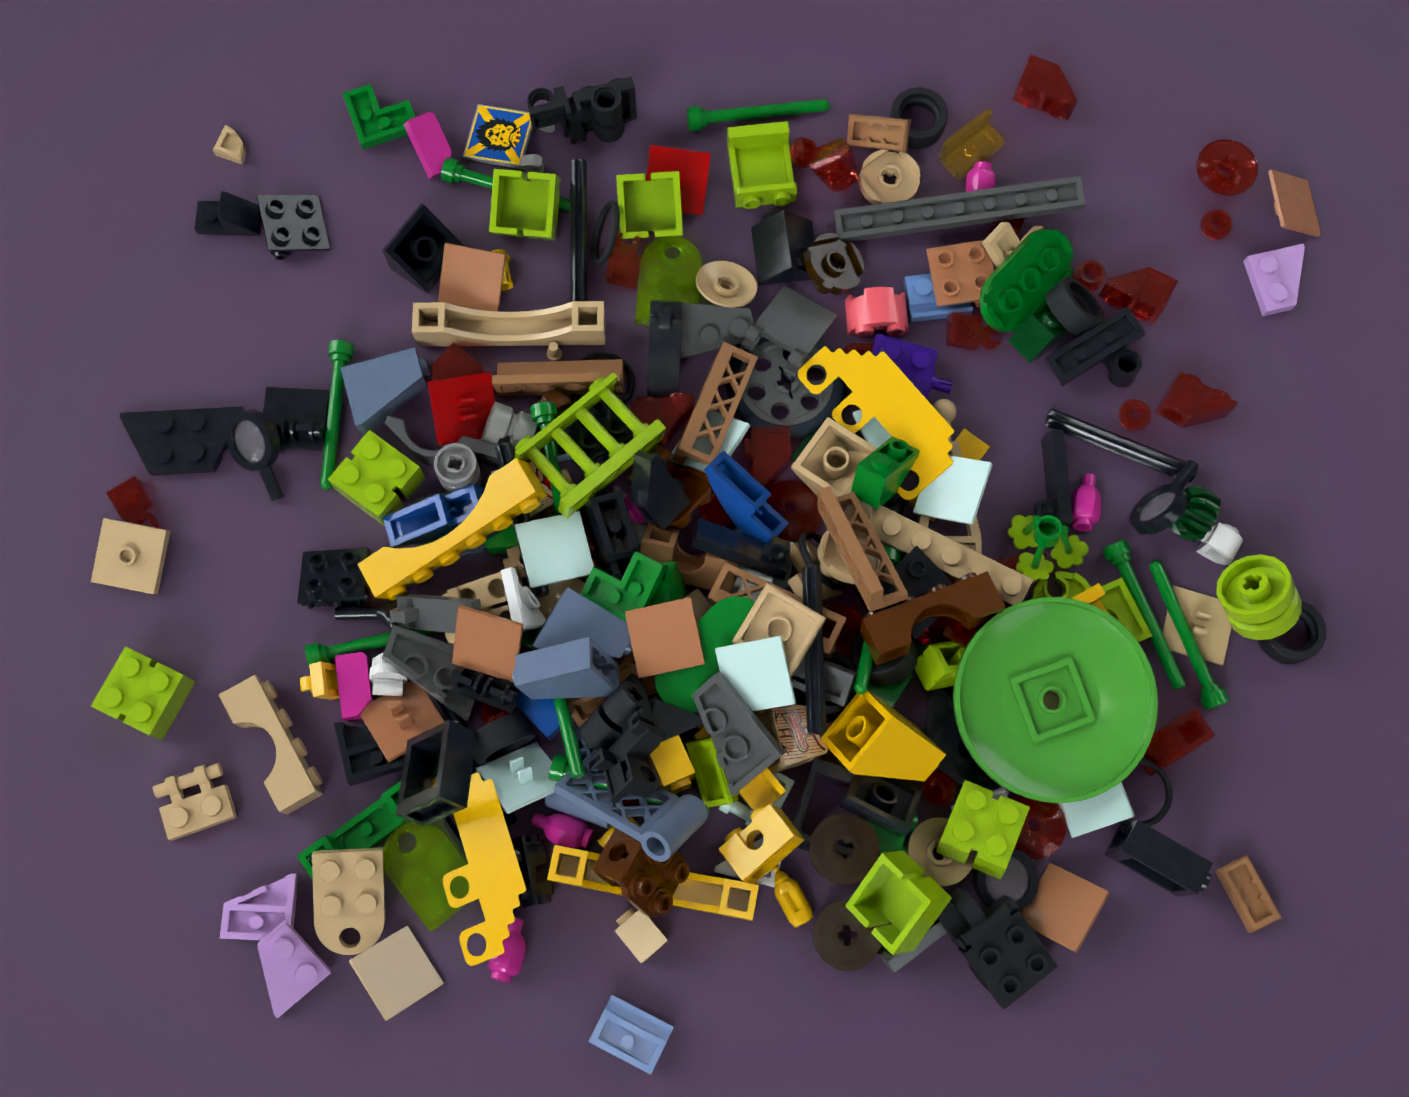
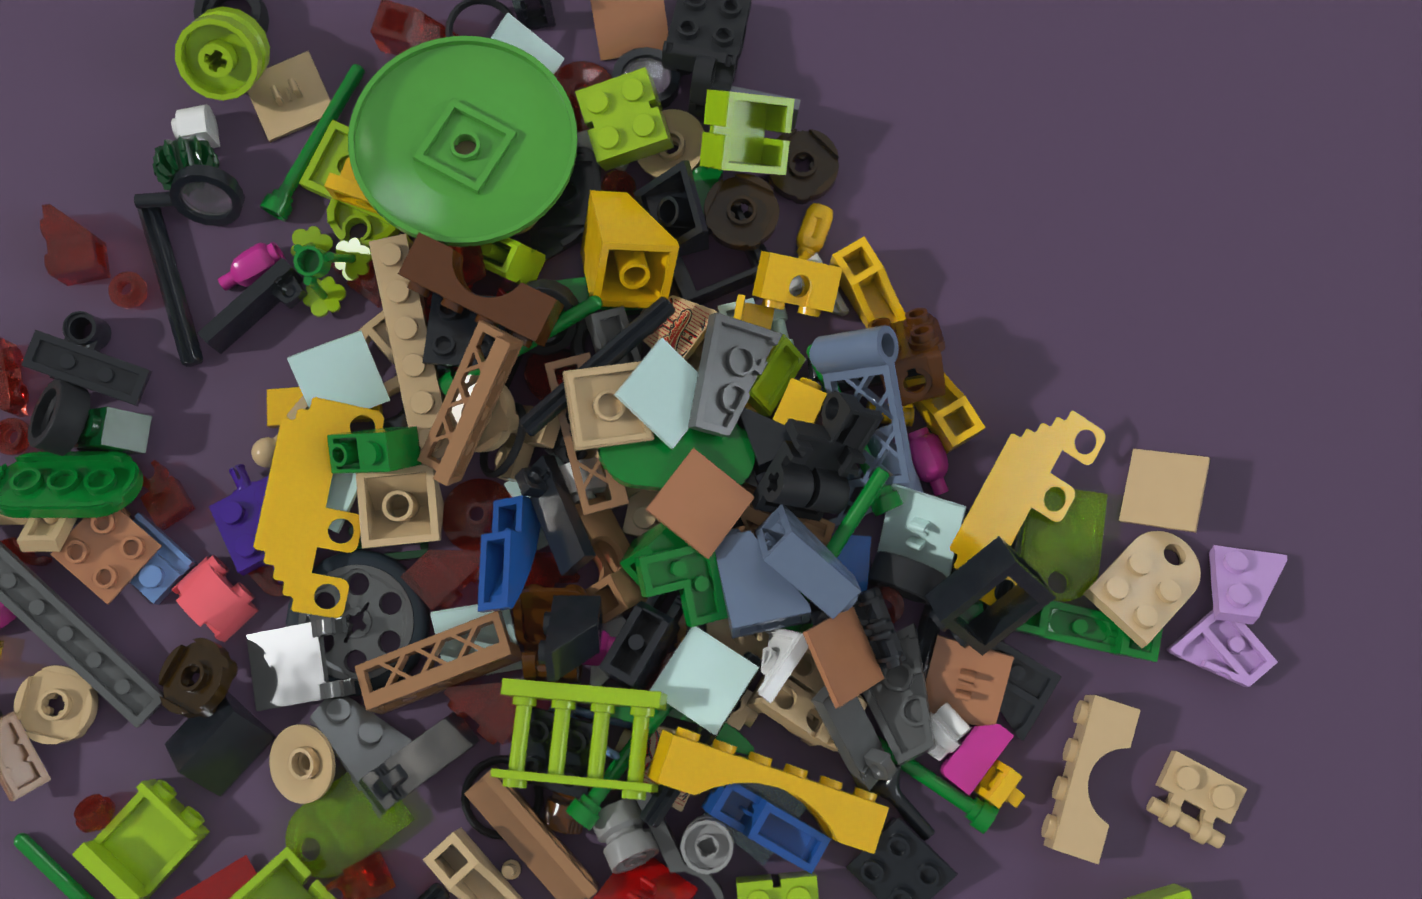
camera: 130 degrees left, 5 degrees up
dark pink plant [488,918,526,983] -> none
black hinge [512,834,553,908] -> none
medium blue plate [589,995,674,1075] -> none
tan brick [615,908,668,964] -> none
clear red slope [811,137,860,192] -> none
green piece [1149,561,1230,711] -> none

